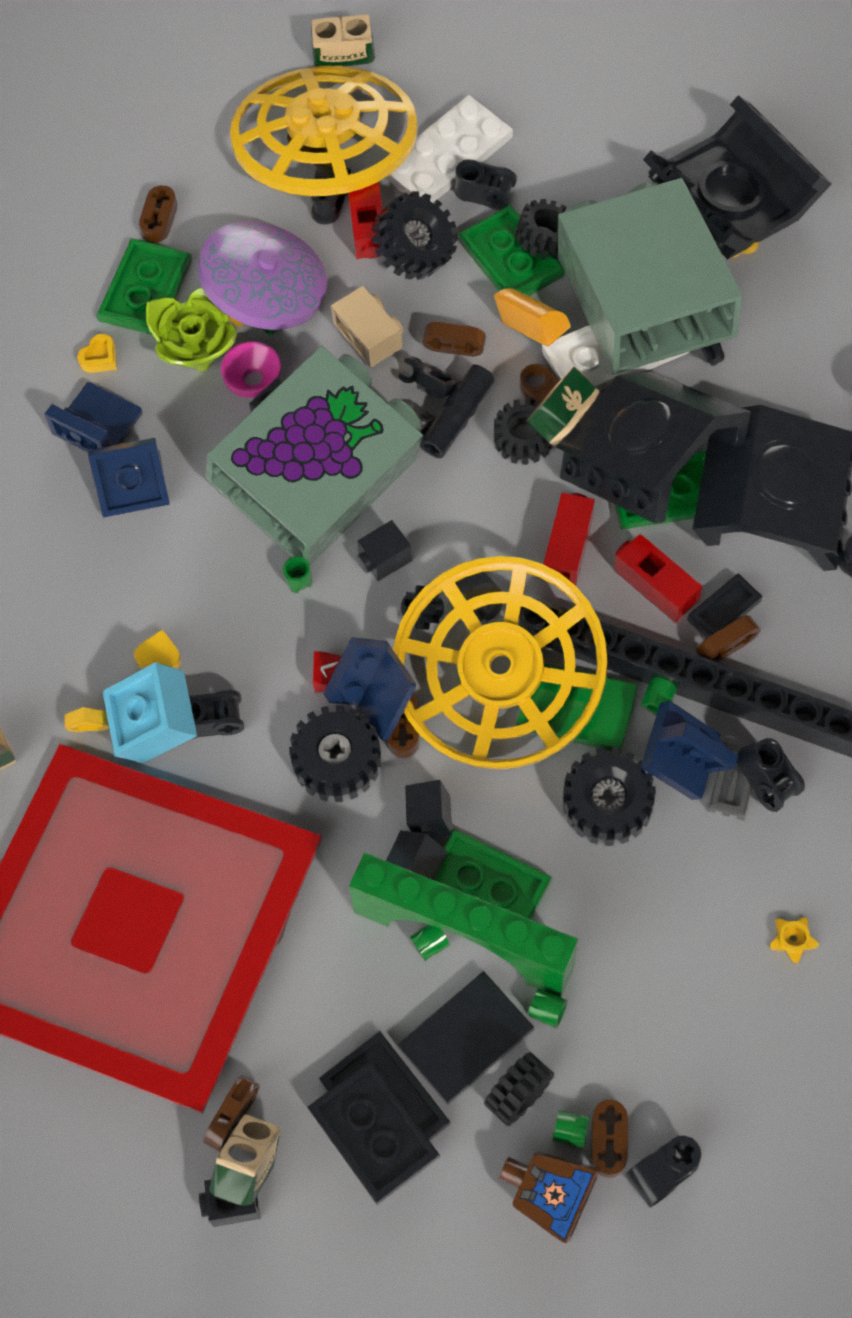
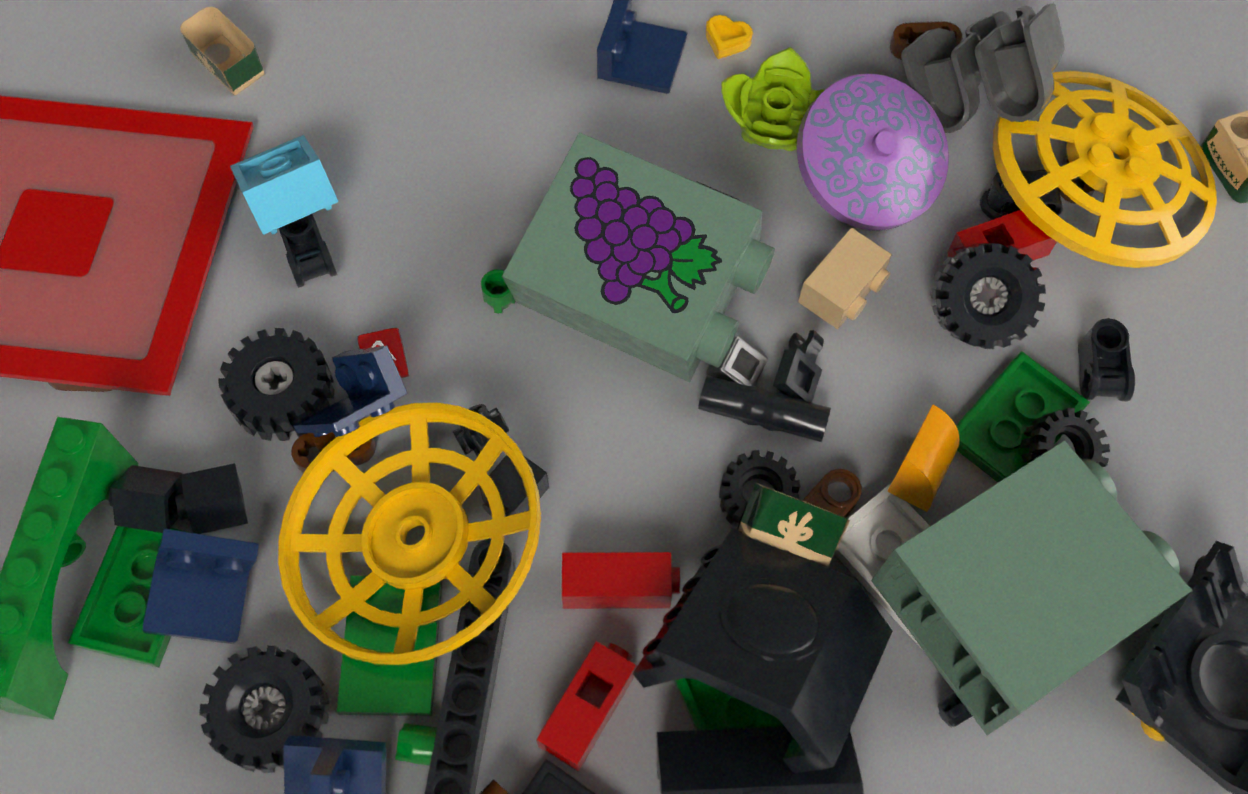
camera: 70 degrees right, 0 degrees up
yellow tile [64,707,109,732] -> none
dark blue bracket [88,438,170,518] -> none
green tile [97,238,192,335] -> none
yellow tile [134,629,181,669] -> none
dark pink piece [221,342,281,398] -> none
black brick [356,520,412,581] -> none
white plate [385,95,513,202] -> none
reddish brown beam [422,322,486,357] -> none
none -> dark blue bracket [142,529,259,644]
none -> dark grey piece [901,3,1064,133]

